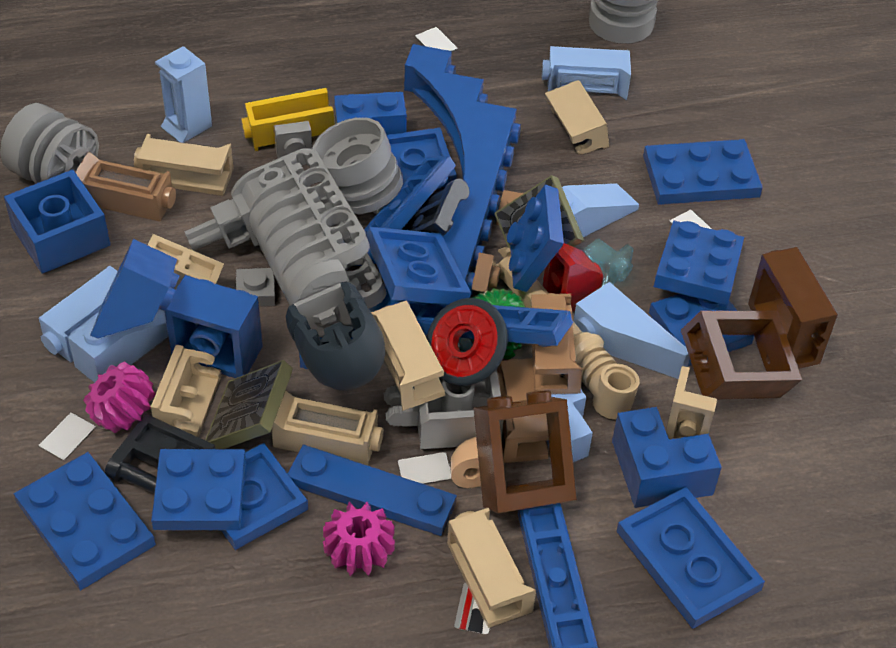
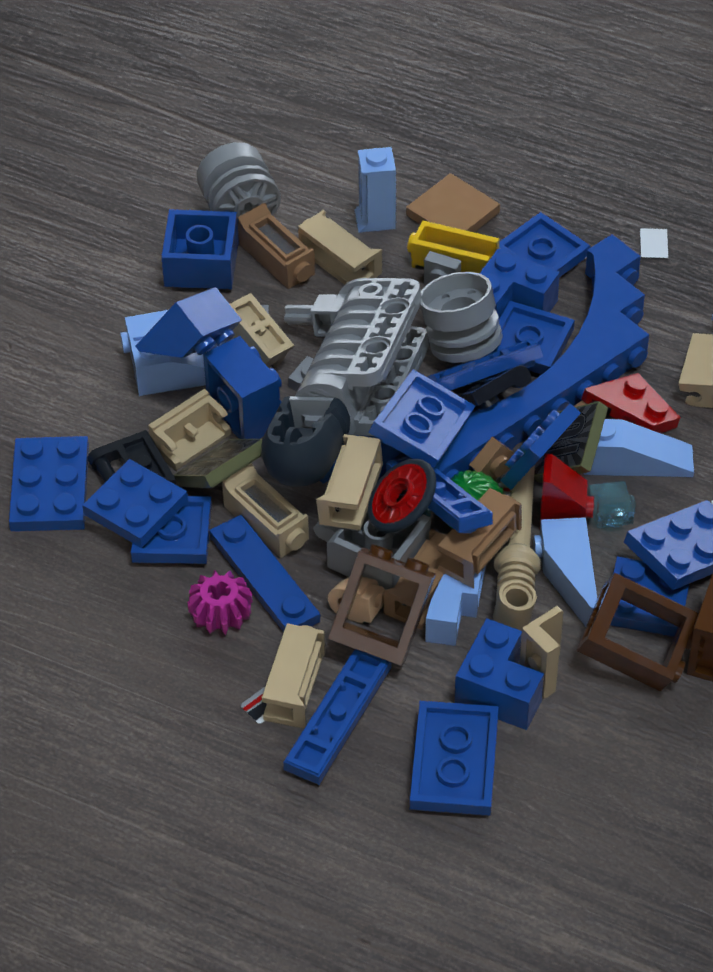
camera: 40 degrees right, 0 degrees up
white sticker [39,413,96,460] -> none
dark pink gear [83,361,156,433] -> none
white sticker [398,452,451,484] -> none
none -> medium nougat tile [406,173,500,232]
none -> blue plate [499,212,590,278]
none -> wing [582,373,681,433]

